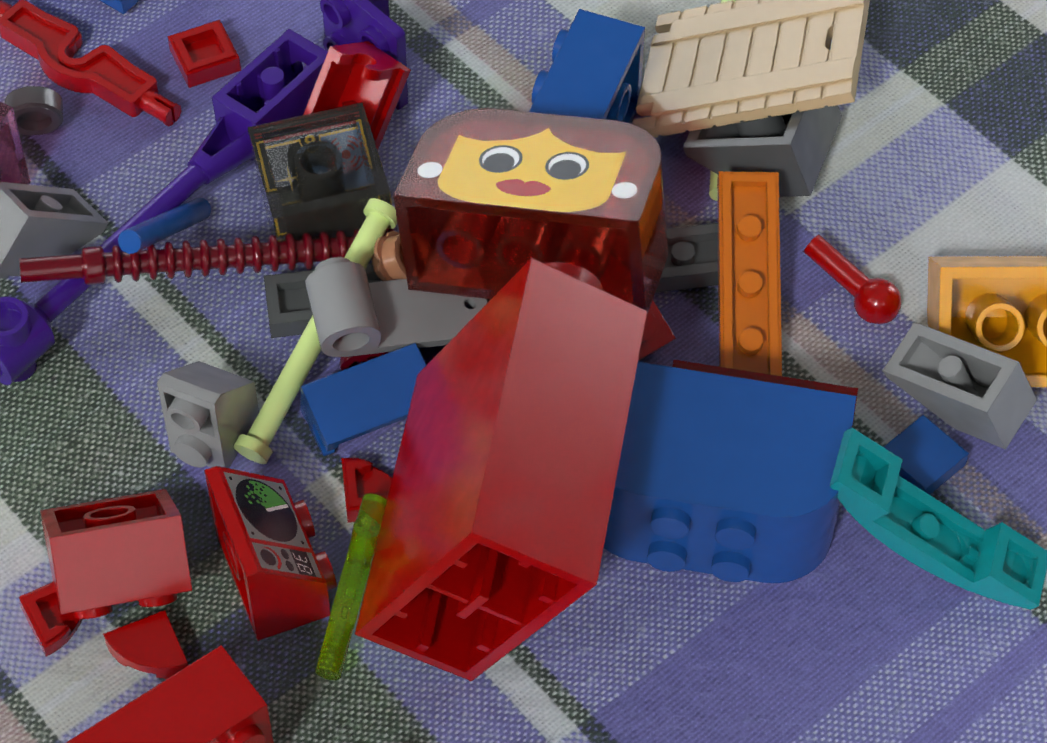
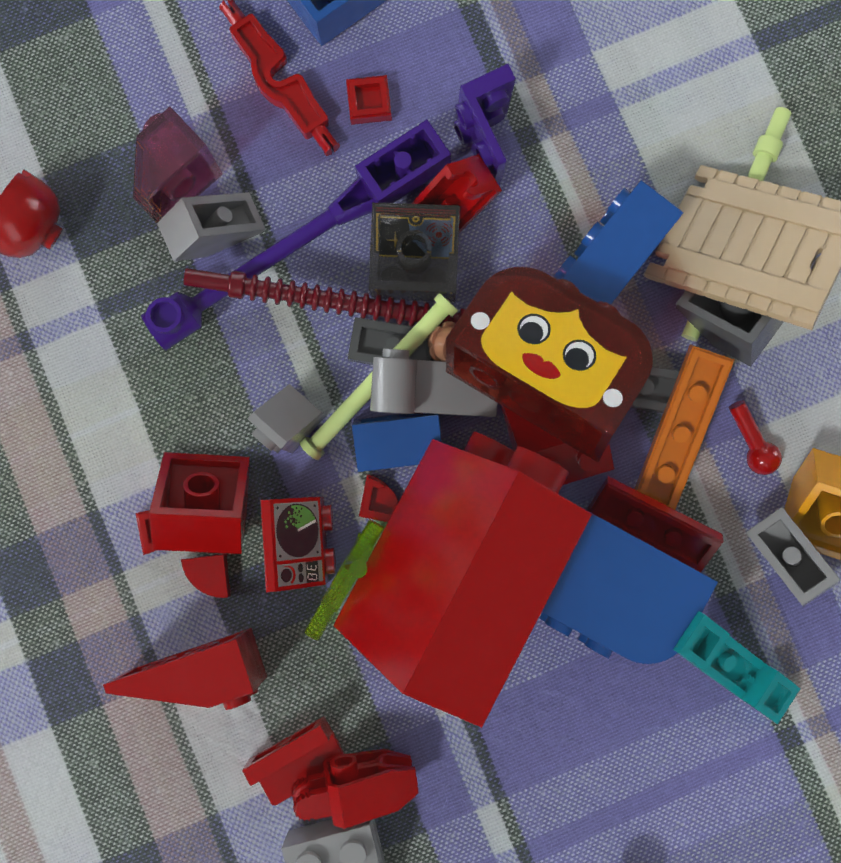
camera: 15 degrees right, 30 degrees up
dark grey tile [5,86,63,135] -> none
blue bar [118,197,211,254] -> none
blue tile [883,415,969,495] -> none

